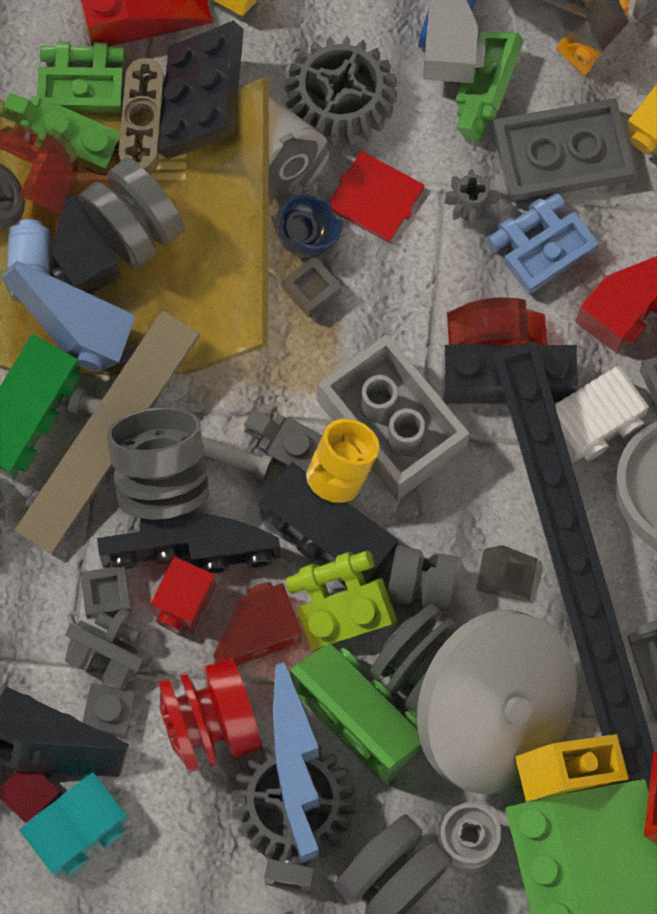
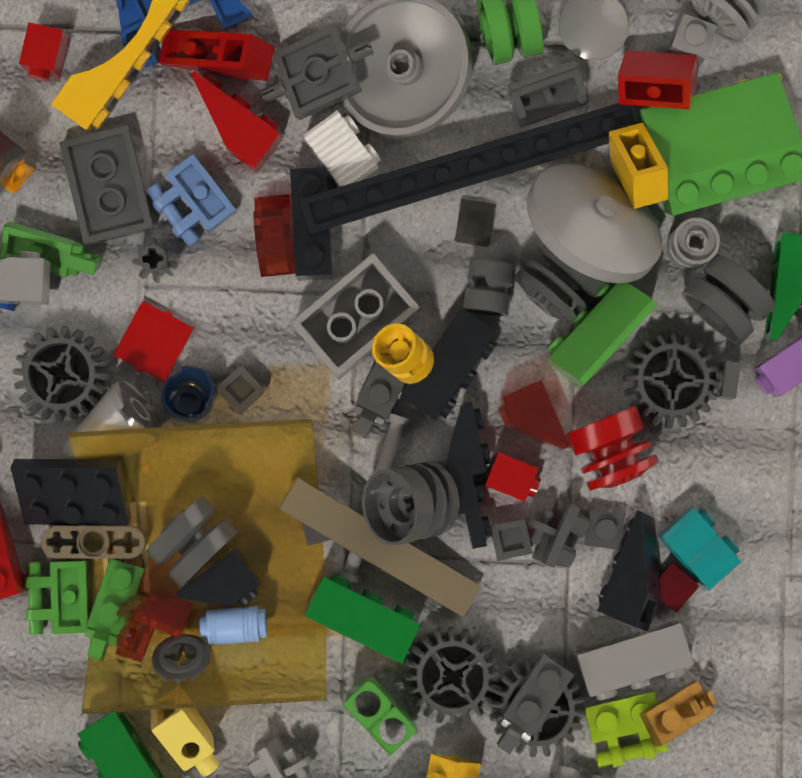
camera: 85 degrees left, 15 degrees up
medium blue slope [1,261,136,371] -> none
medium blue slope [273,662,319,863] -> none
lime plate [286,551,397,650] -> none

